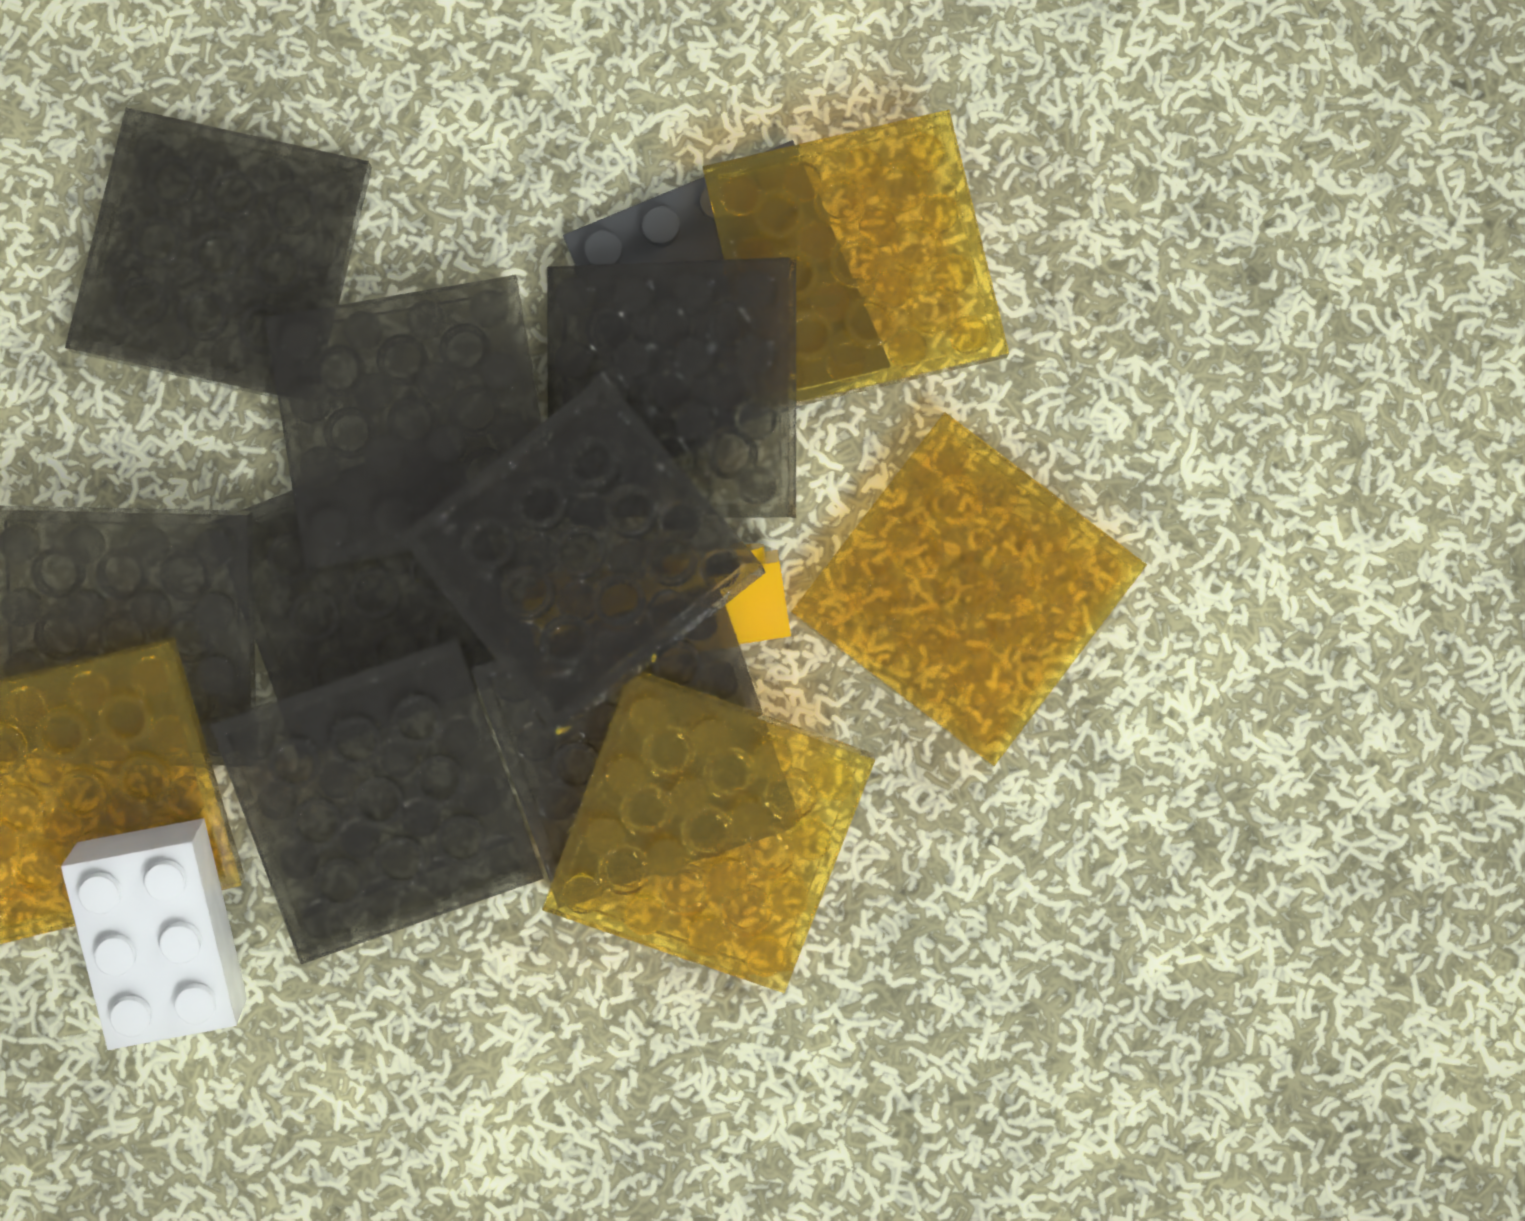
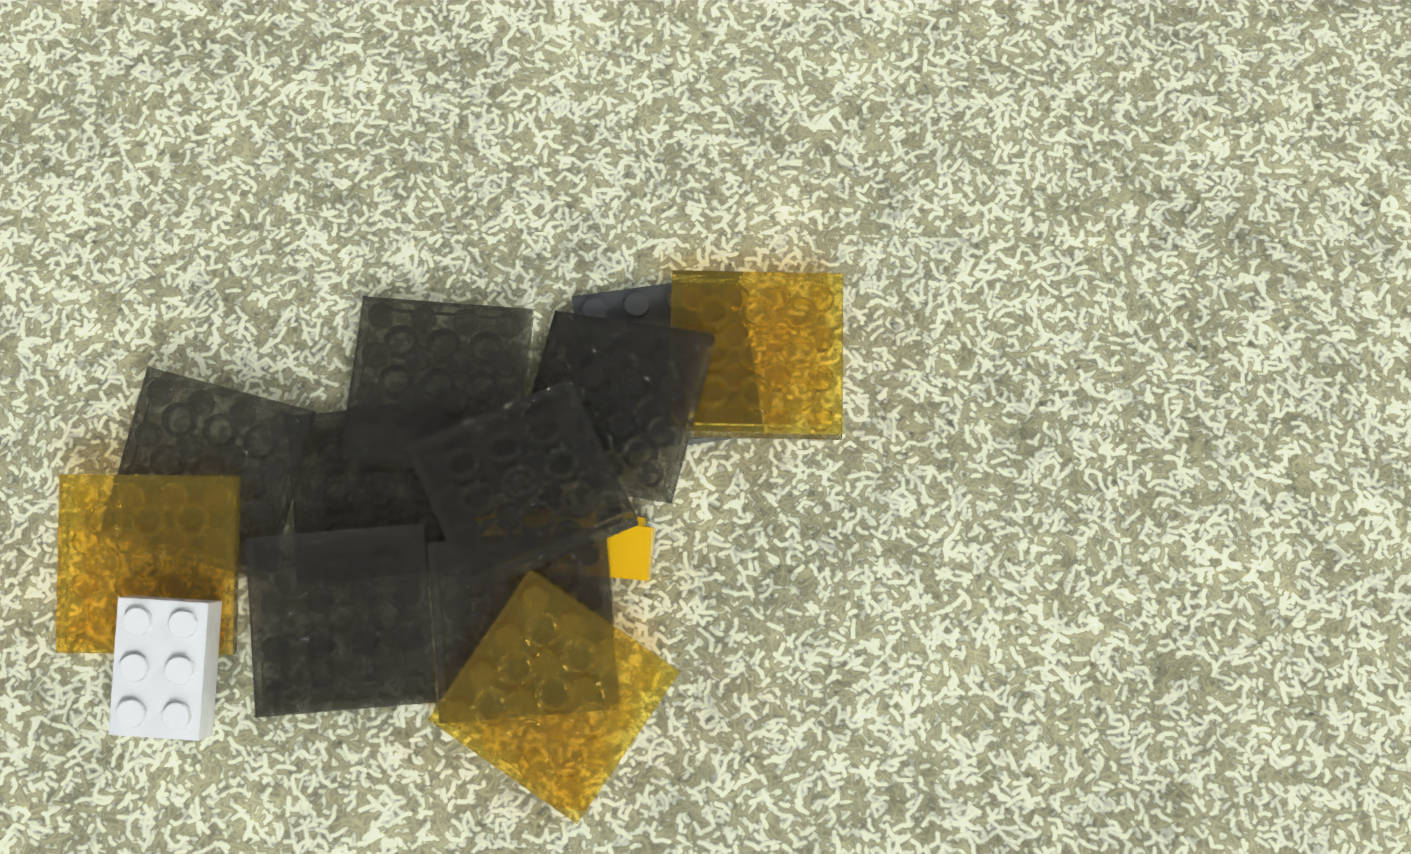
camera: 15 degrees right, 15 degrees down
clear smoke plate [65,107,372,407] -> none
clear yellow plate [791,412,1147,767] -> none

